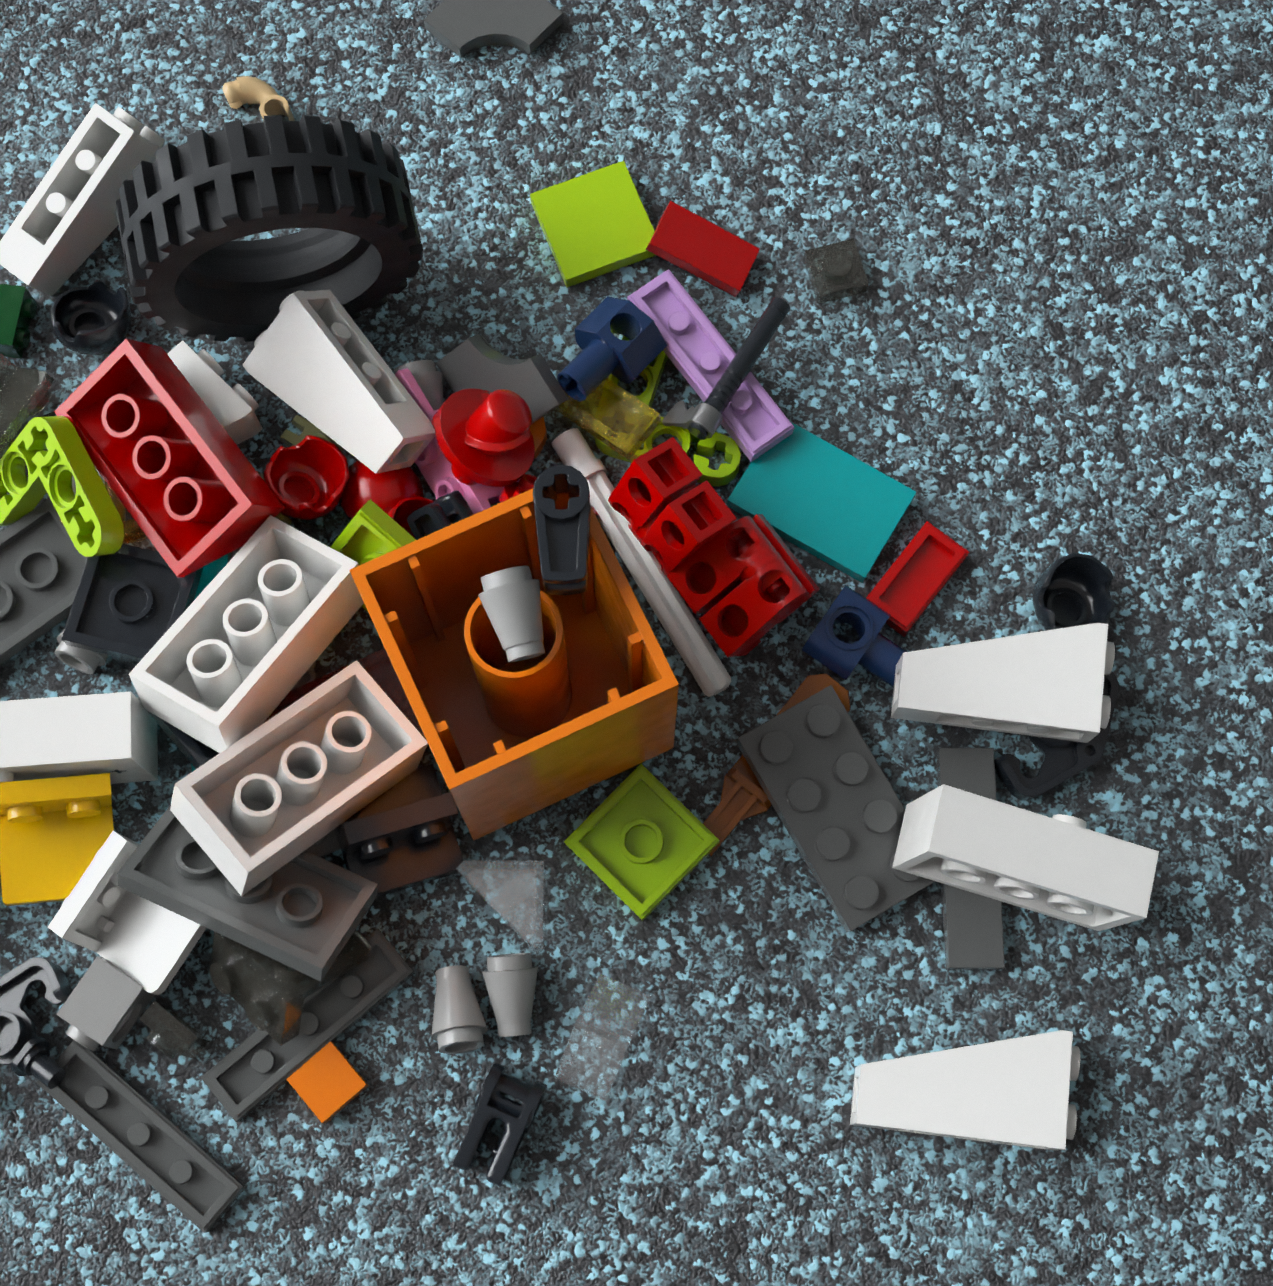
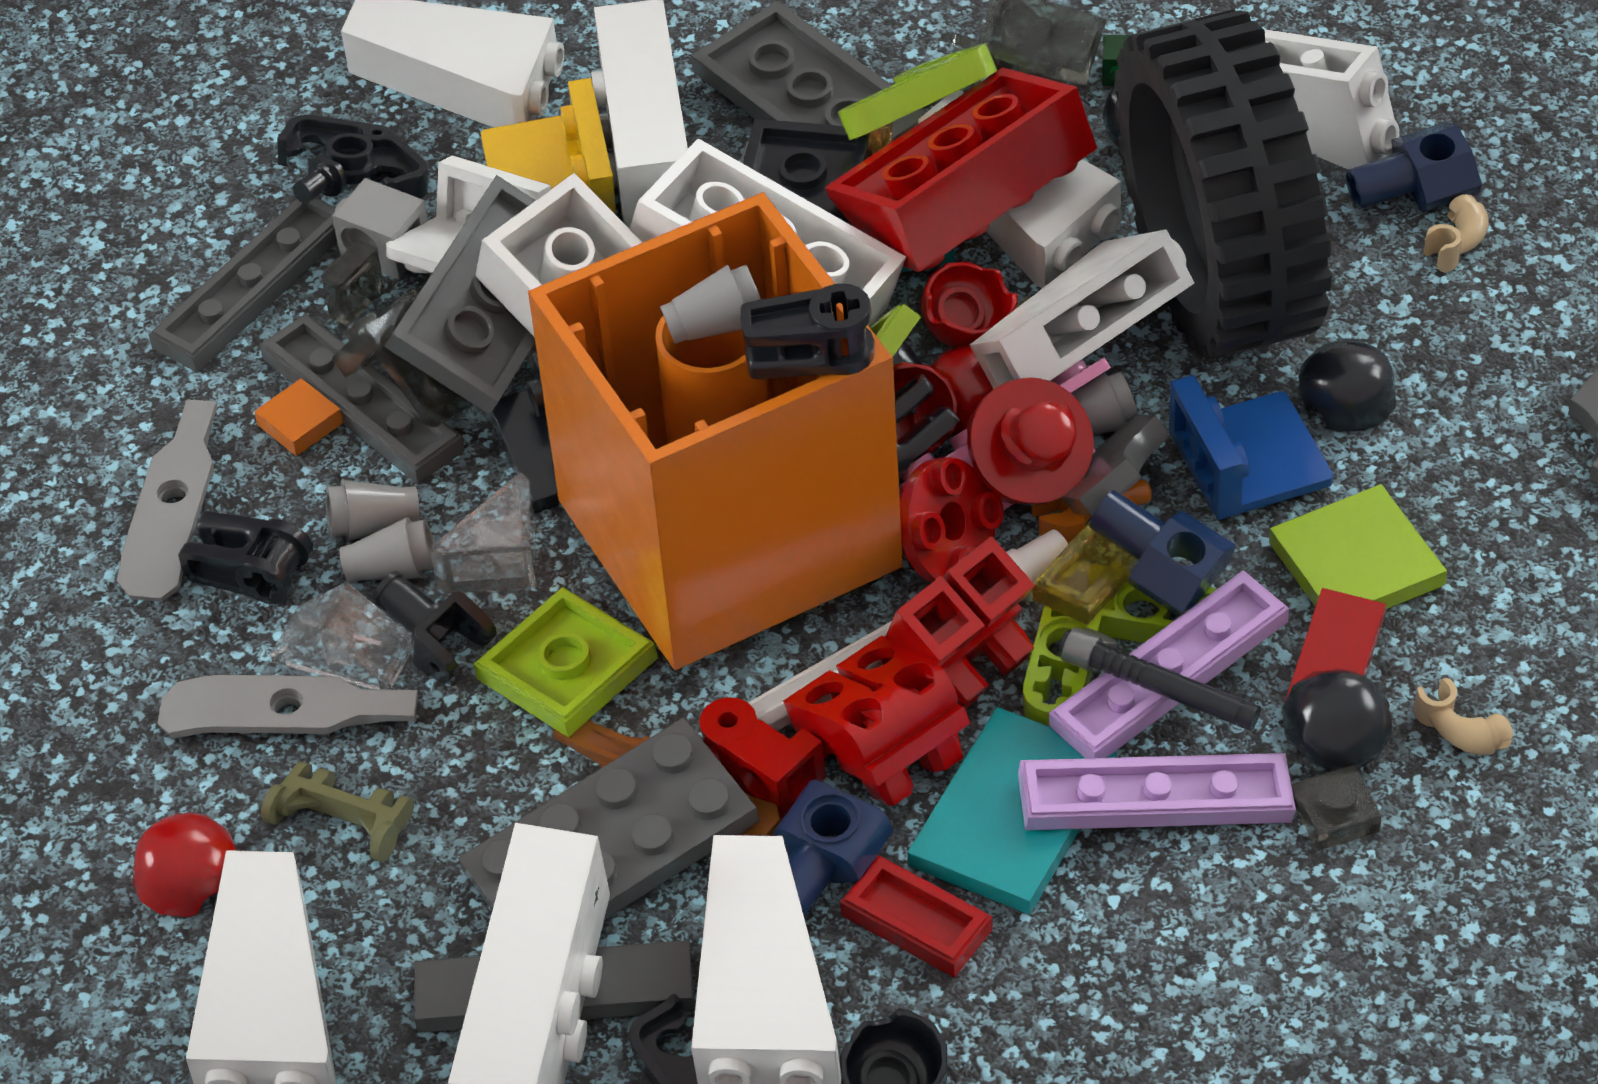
camera: 90 degrees right, 25 degrees down
none -> light grey piece [117,399,217,602]
none -> red hair [133,812,237,917]
none -> light grey piece [157,675,419,739]
none -> olive piece [261,761,414,862]
none -> black piece [372,571,497,683]
none -> red leg [699,697,826,819]
none -> lavender tile [1017,753,1296,830]
none -> blue bracket [1169,375,1333,520]
none -> black hair [1282,669,1393,770]
none -> black hair [1298,338,1396,432]
none -> dark blue piece [1346,122,1482,212]
none -> tan arm [1413,678,1513,755]

